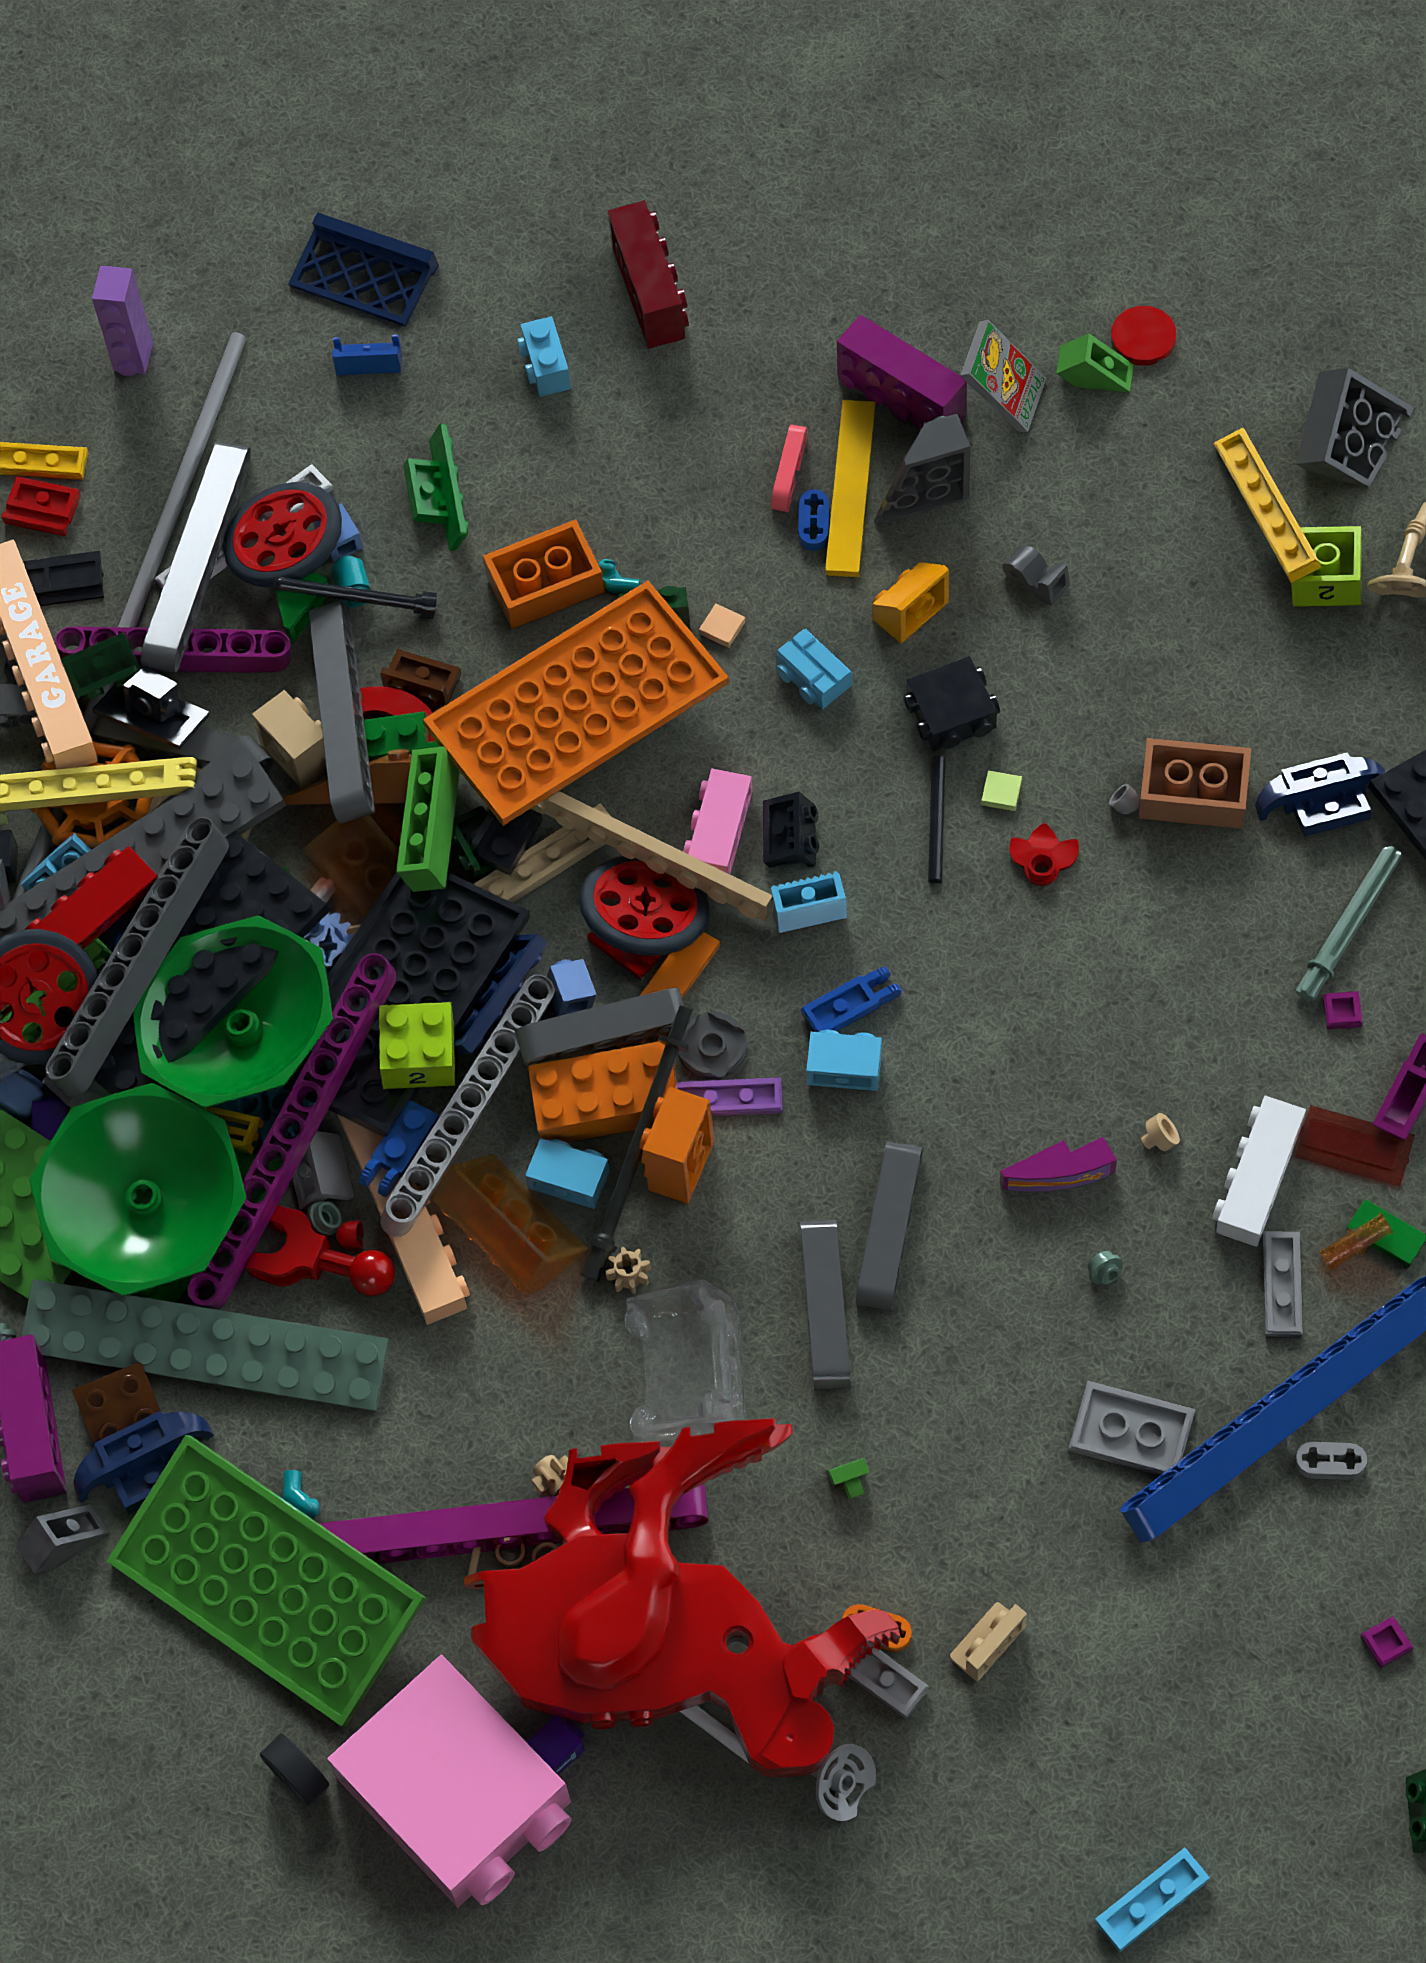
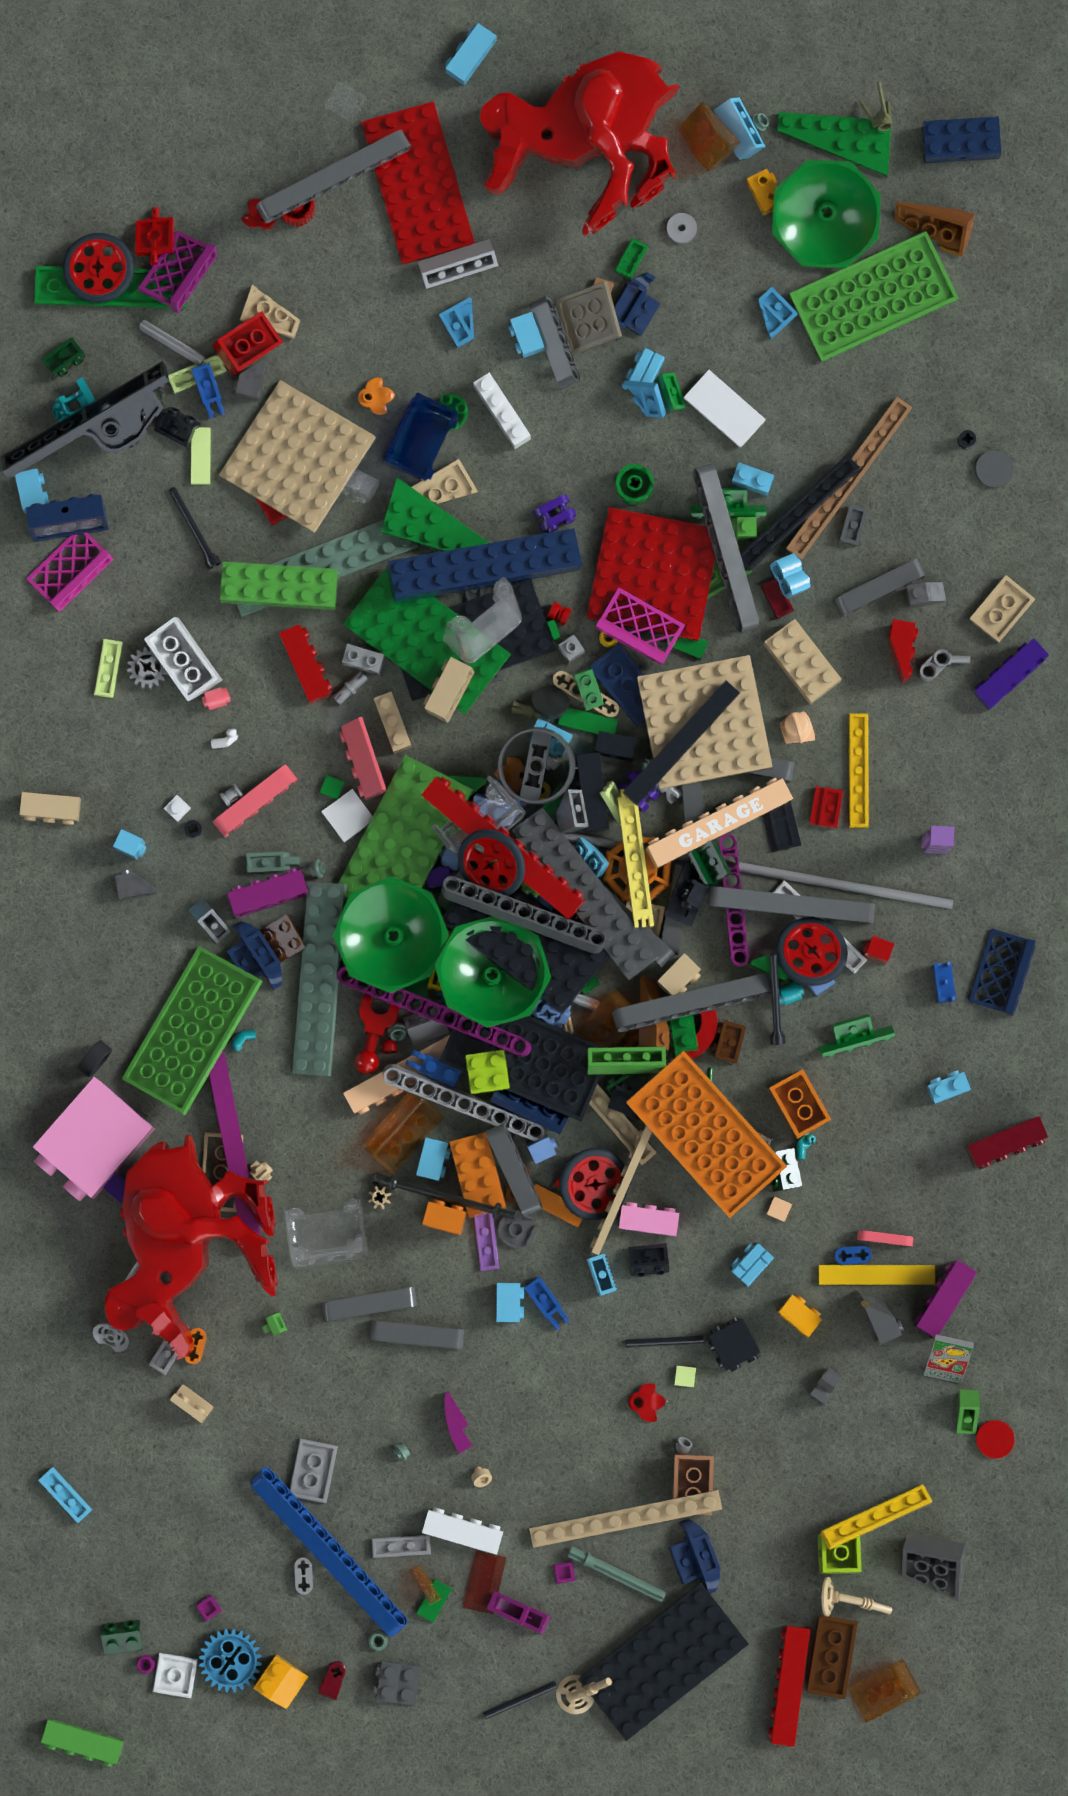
camera: 80 degrees right, 20 degrees up
none -> tan plate [529,1490,722,1548]
none -> red brick [862,936,895,964]

